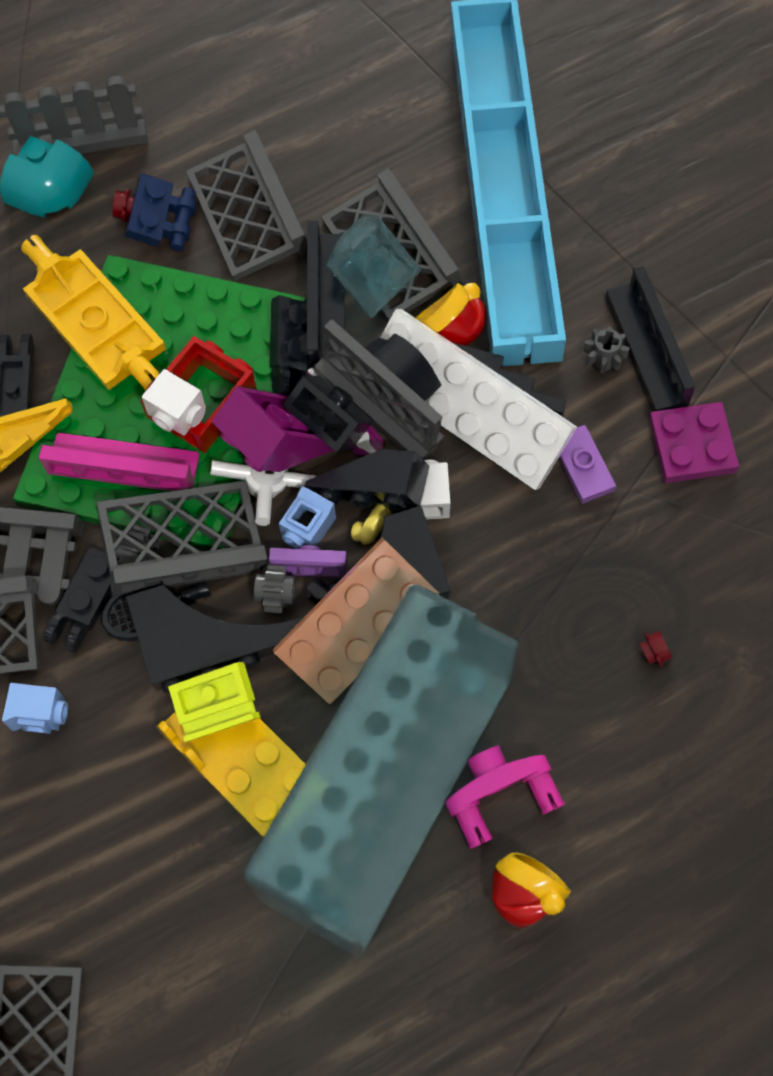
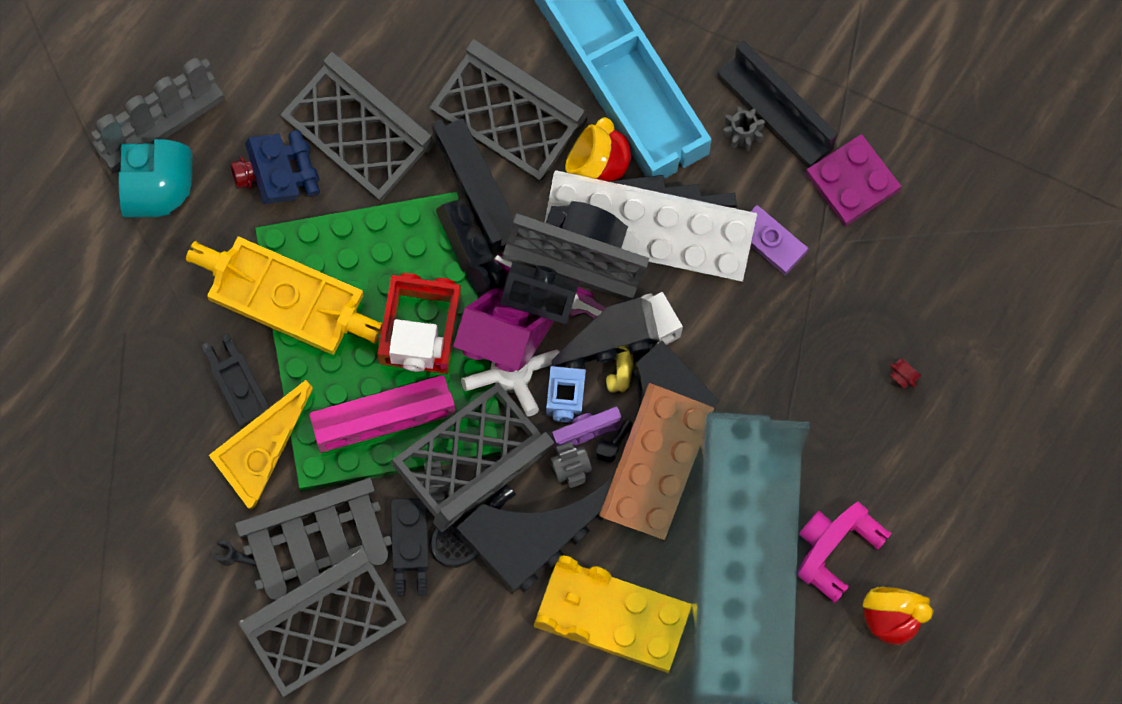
camera: 30 degrees left, 5 degrees up
light blue window [2,683,68,734] -> none
neon yellow plate [168,662,261,742] -> none
clear light blue slope [326,214,421,318] -> none

